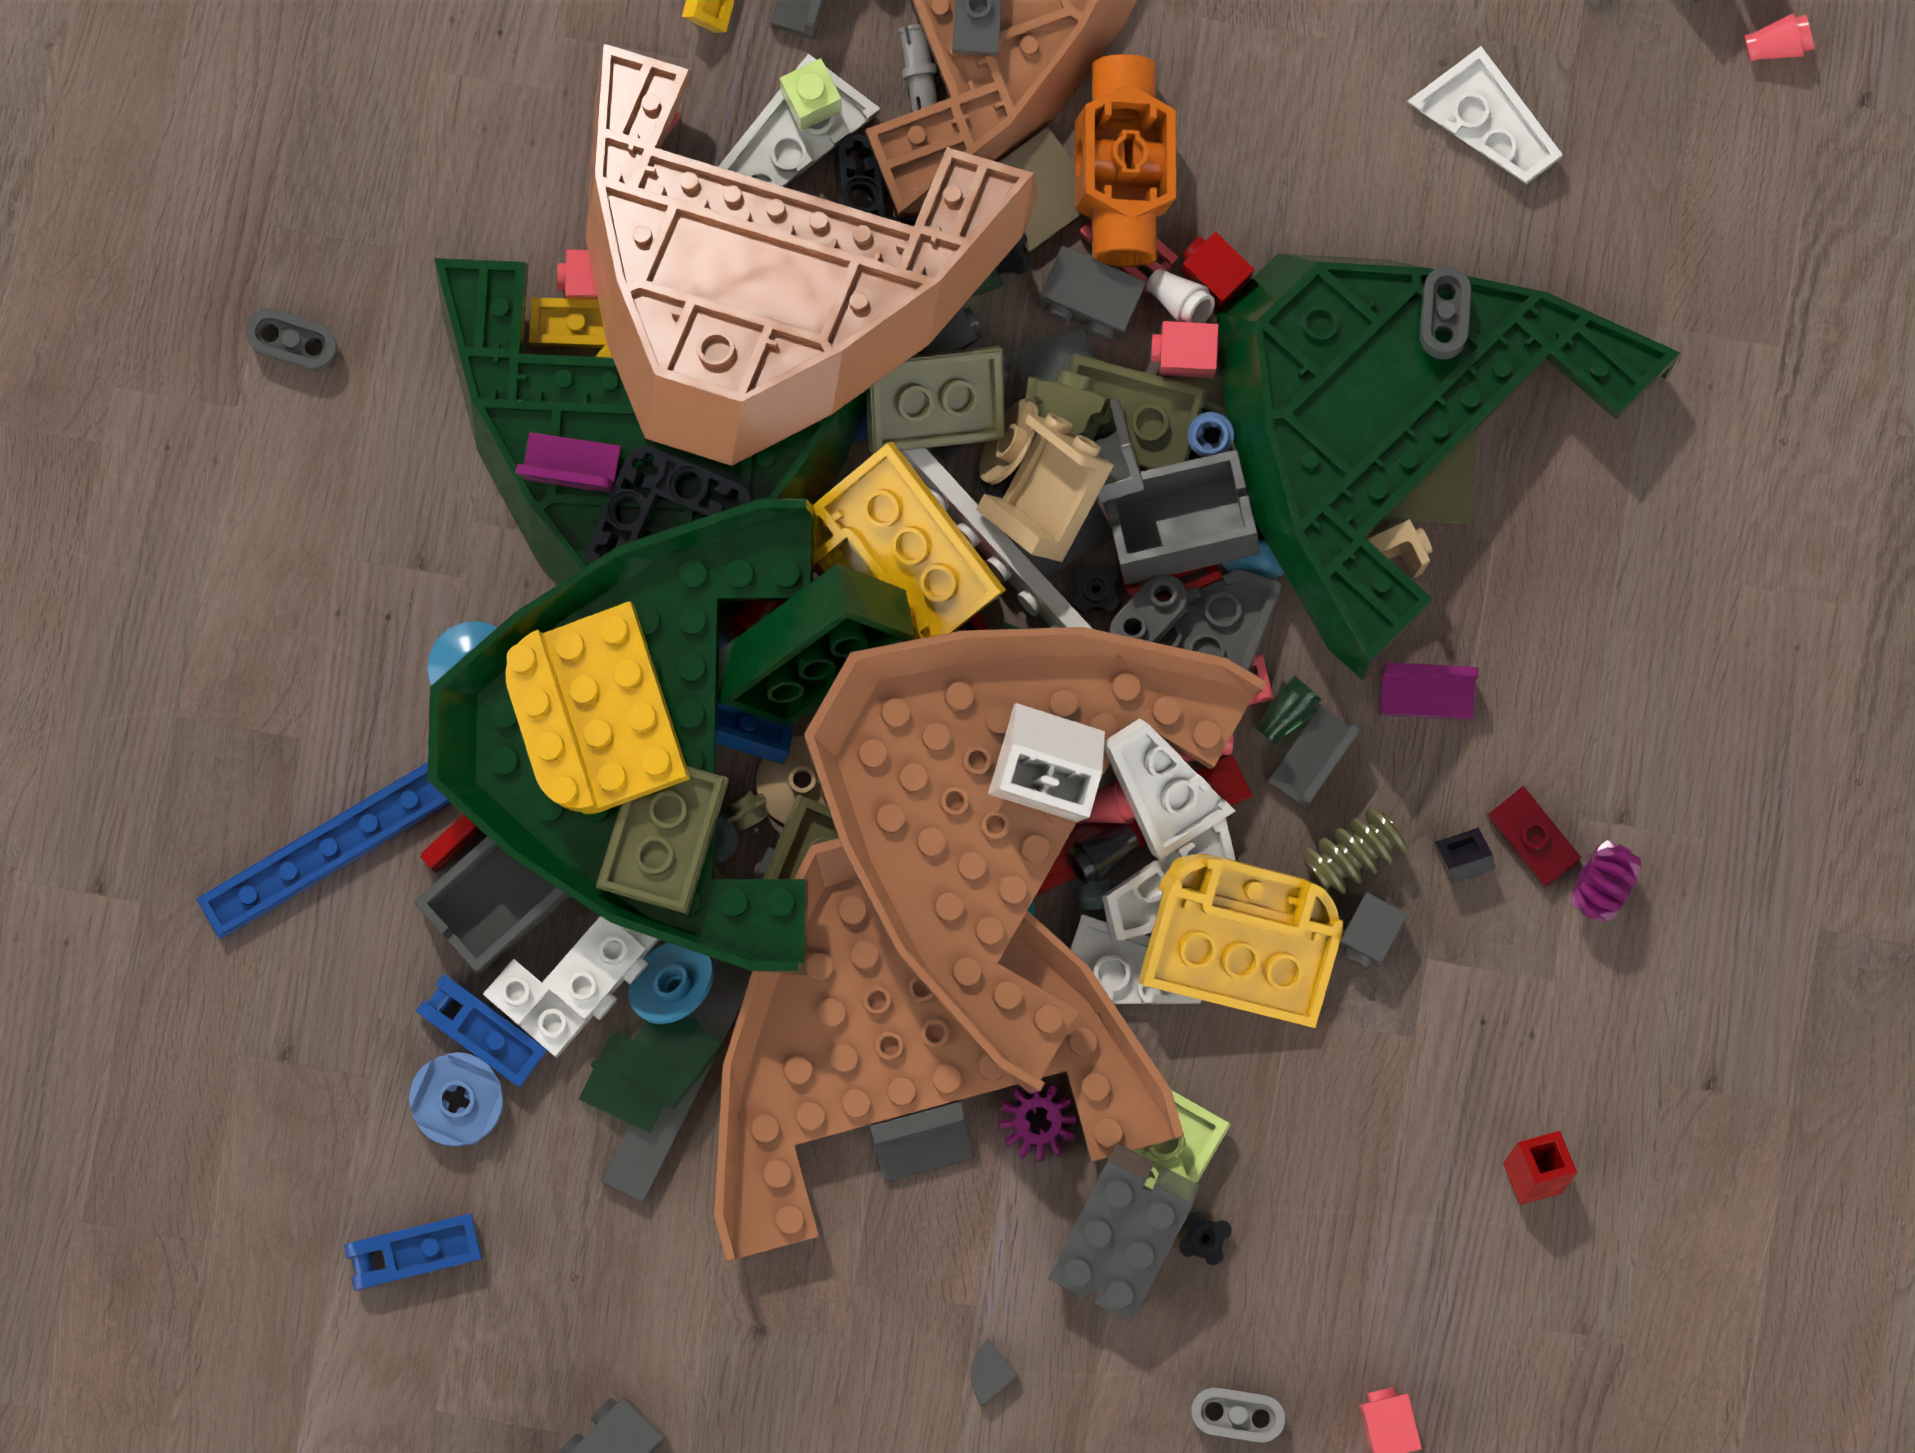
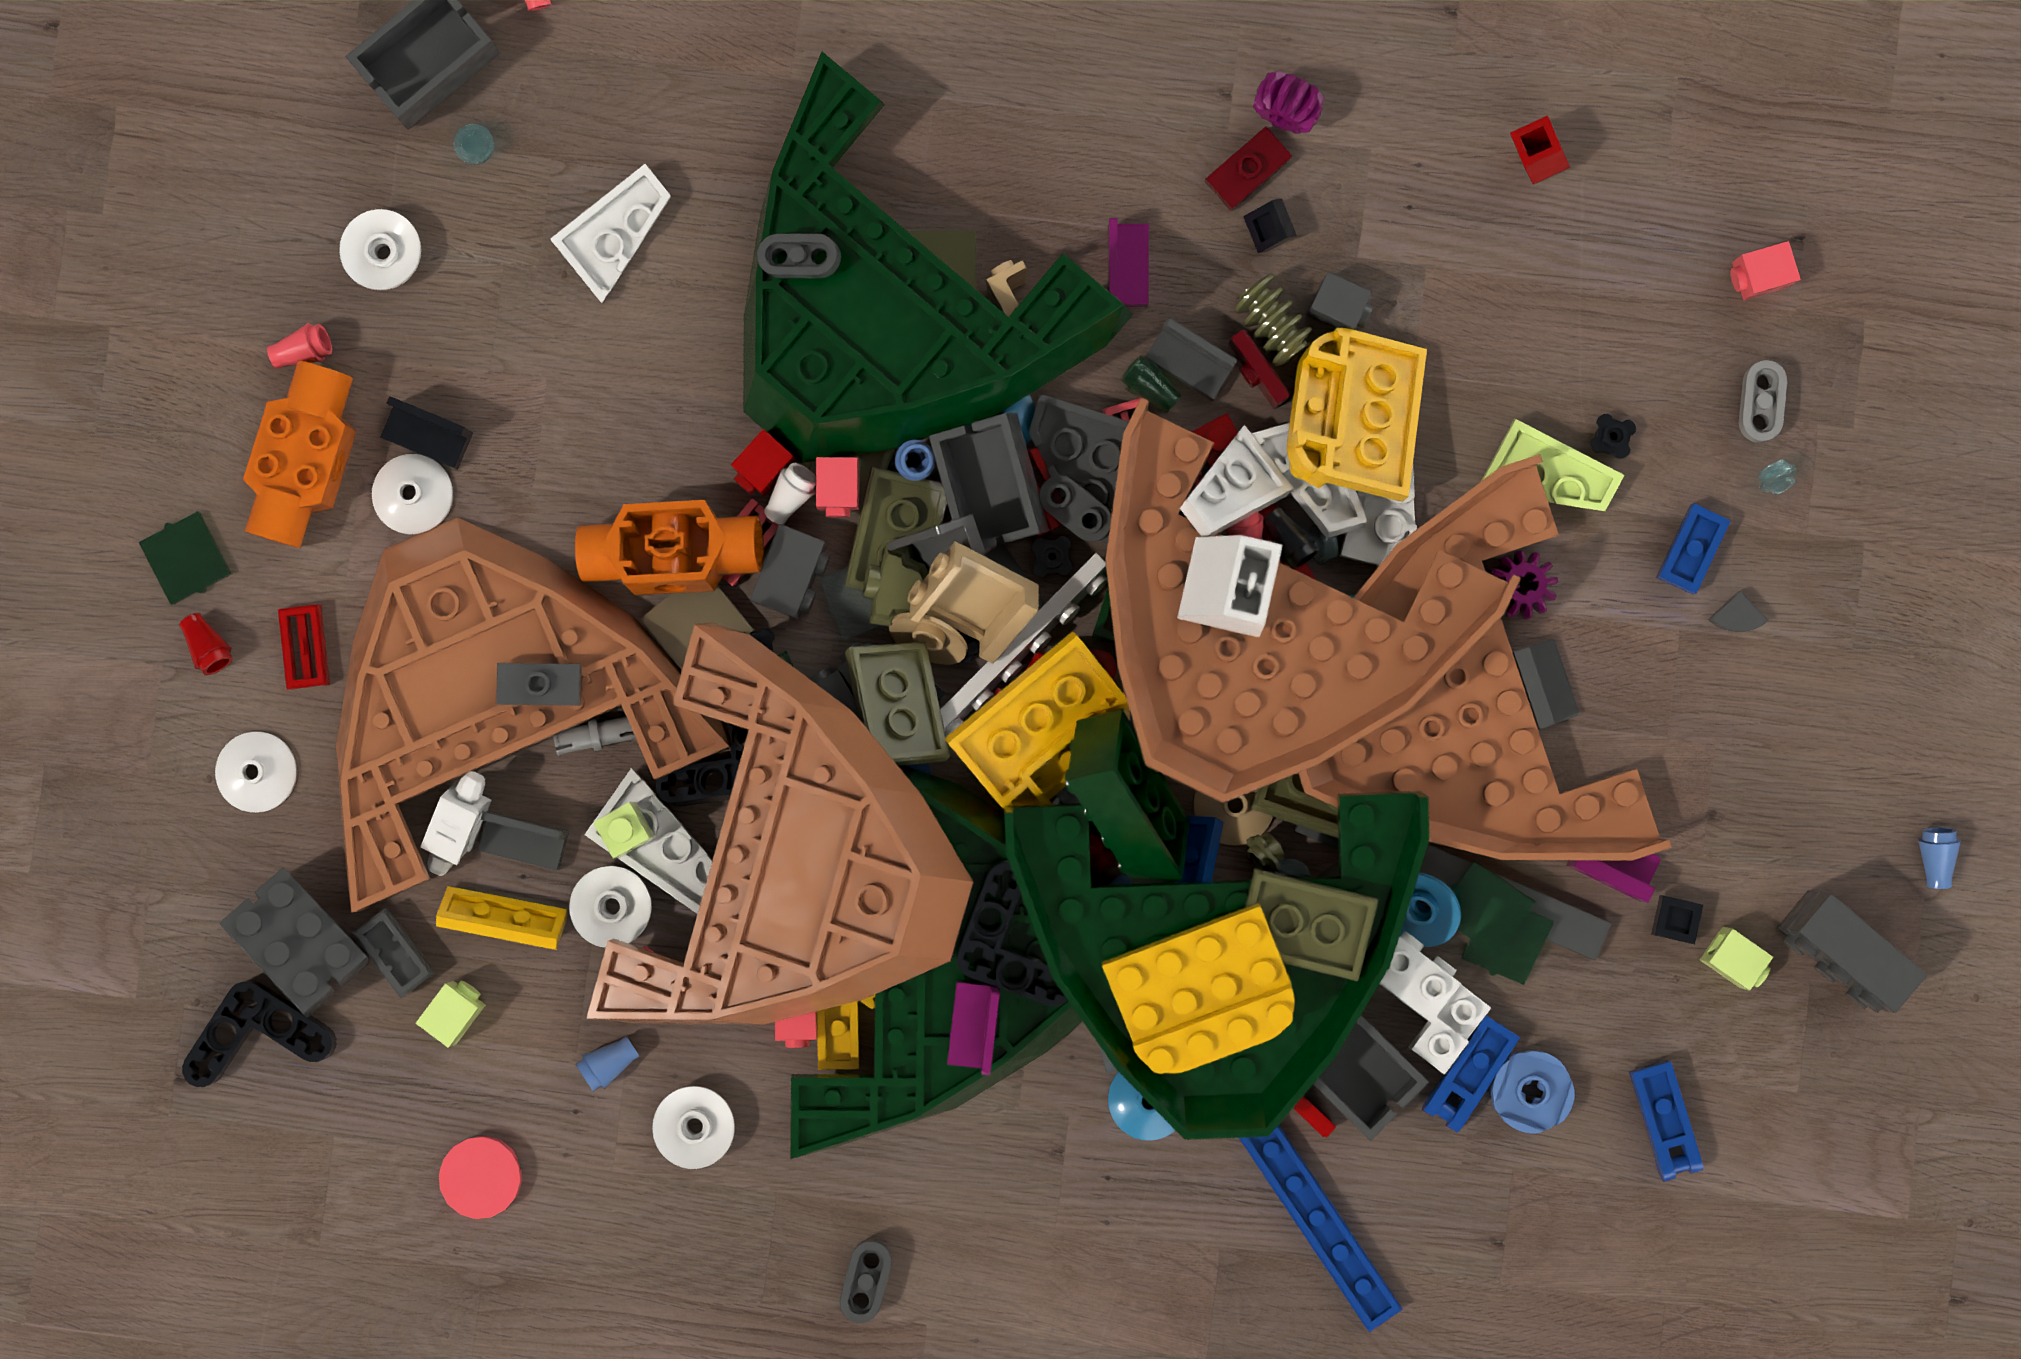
camera: 85 degrees left, 5 degrees up
dark grey piece [1048,1143,1201,1322] -> none
none -> white dish [569,866,652,948]
none -> medium blue cone [576,1036,639,1091]
none -> white dish [652,1086,735,1169]
none -> dark red plate [1228,329,1290,409]
none -> magenta panel [1566,854,1661,903]
none -> black plate [1651,895,1703,945]
none -> blue plate [1656,503,1731,595]
none -> yellowish green brick [1699,927,1773,991]
none -> clear light blue plate [1758,459,1799,495]

